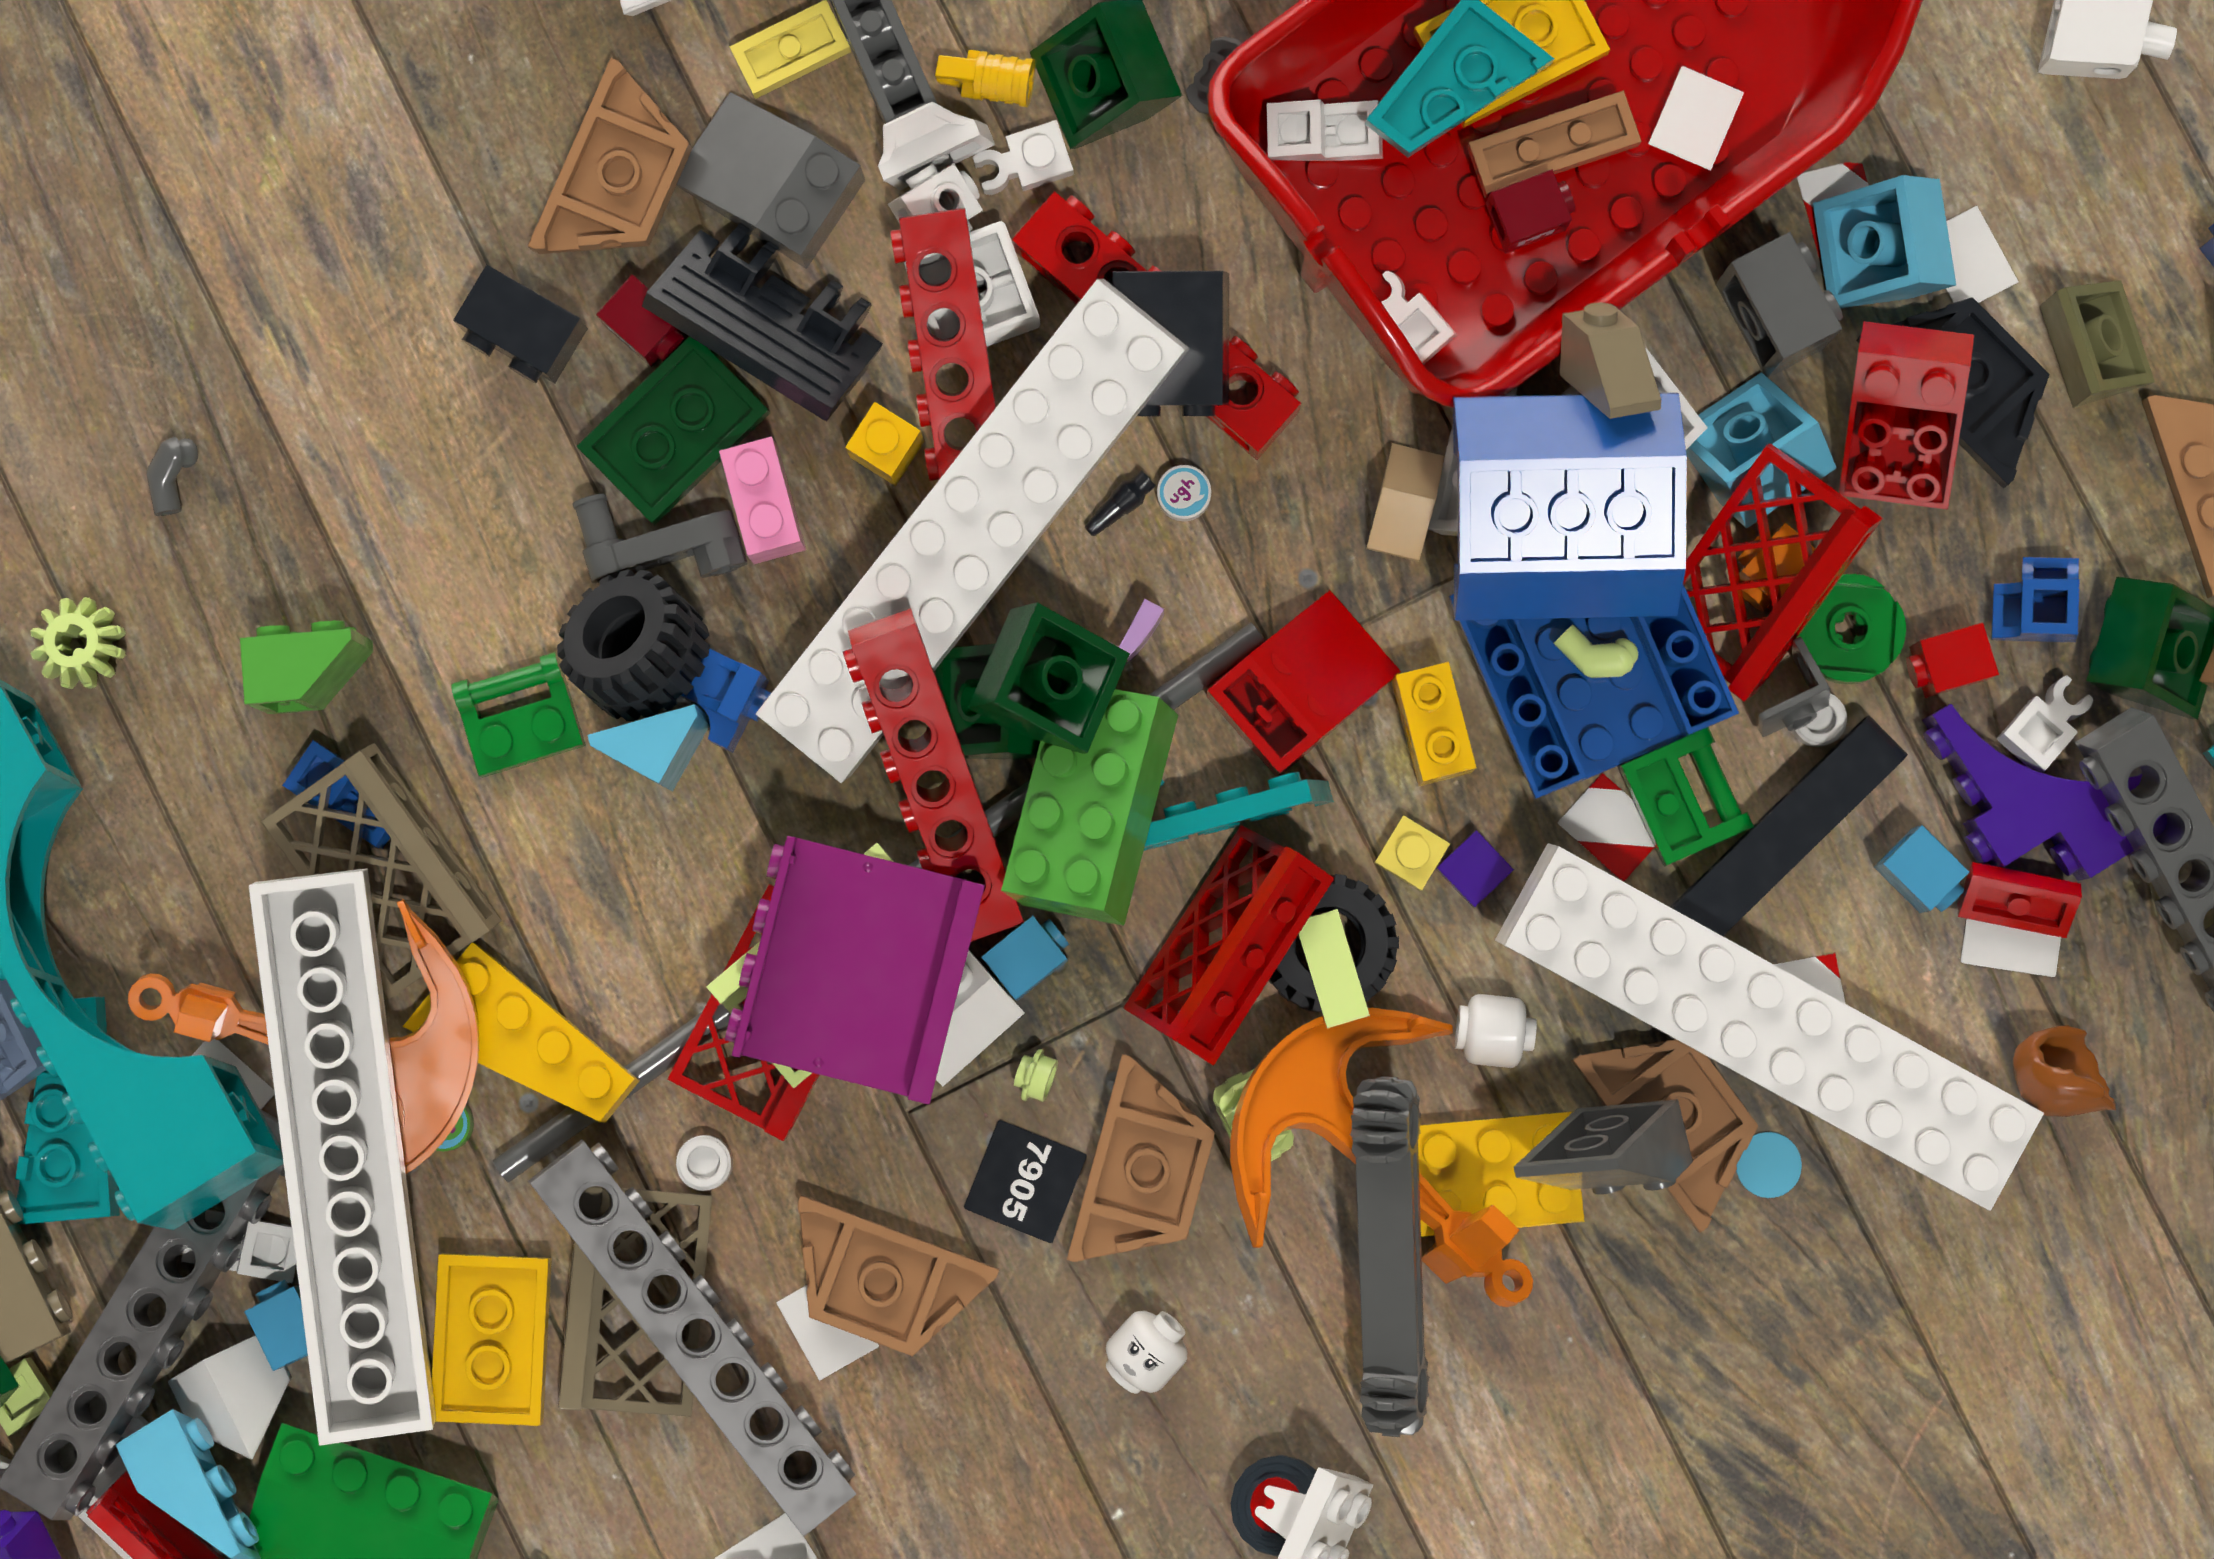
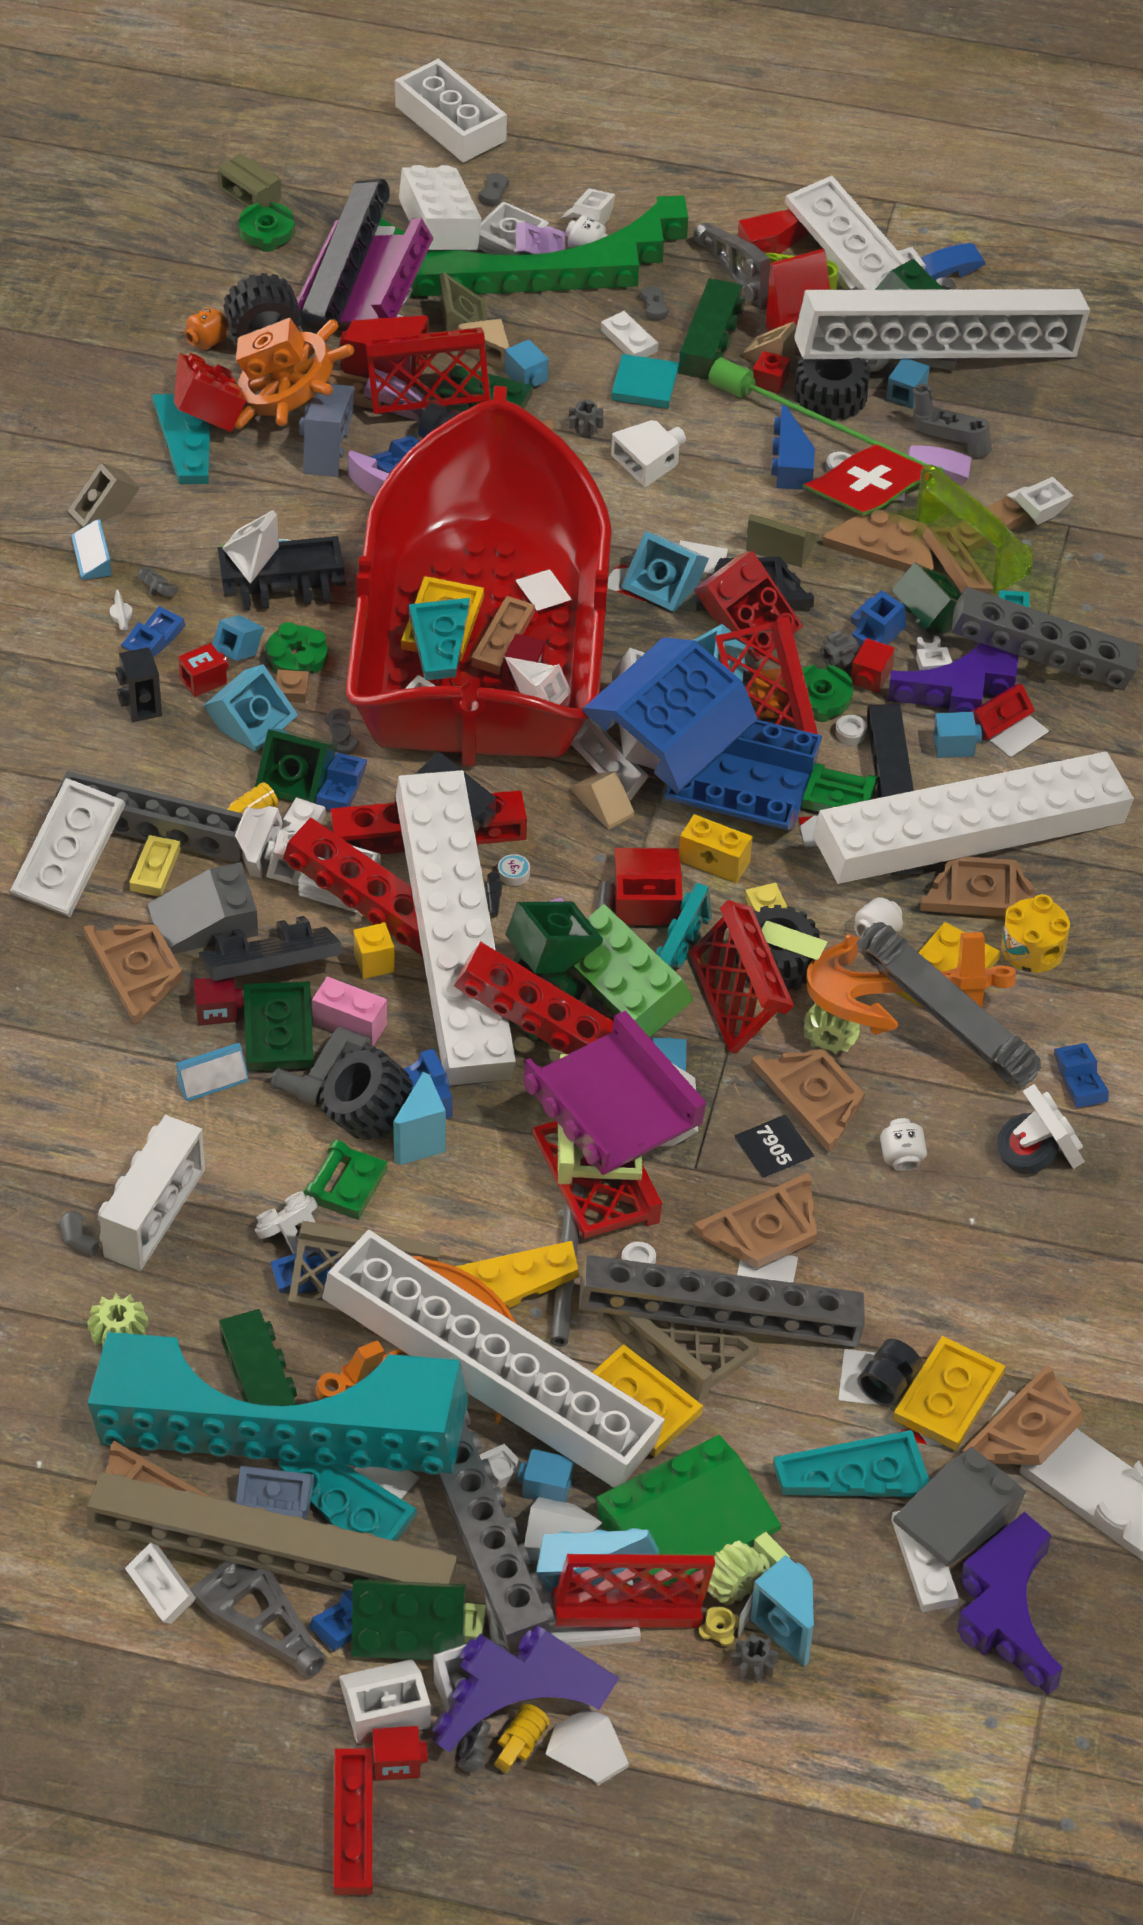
camera: 60 degrees left, 35 degrees down
bright green slope [240,620,373,714] -> none
black brick [453,264,588,384] -> none
yellowish green plate [1014,1049,1058,1102] -> none
dark purple tile [1436,830,1514,908] -> none
dark grey slope [1514,1099,1693,1194] -> none
yellowish green arm [1553,625,1638,678] -> none
dark tan slope [1560,303,1661,419] -> none
dark grey brick [1715,232,1843,378] -> none
medium azure sticker [1736,1132,1802,1198] -> none
dark grey bracket [1759,637,1830,737] -> none
dark orange hair [2013,1025,2116,1117] -> none
none -> white brick [97,1115,205,1271]
none -> flat silver slope [176,1043,248,1101]
none -> dark green brick [219,1309,297,1406]
none -> white bracket [255,1191,318,1257]
none -> blue slope [316,752,367,810]
none -> white slope [504,656,571,705]
none -> dark grey gear [821,630,859,670]
none -> yellow brick [1001,894,1070,973]
none -> blue slope [1054,1043,1109,1108]

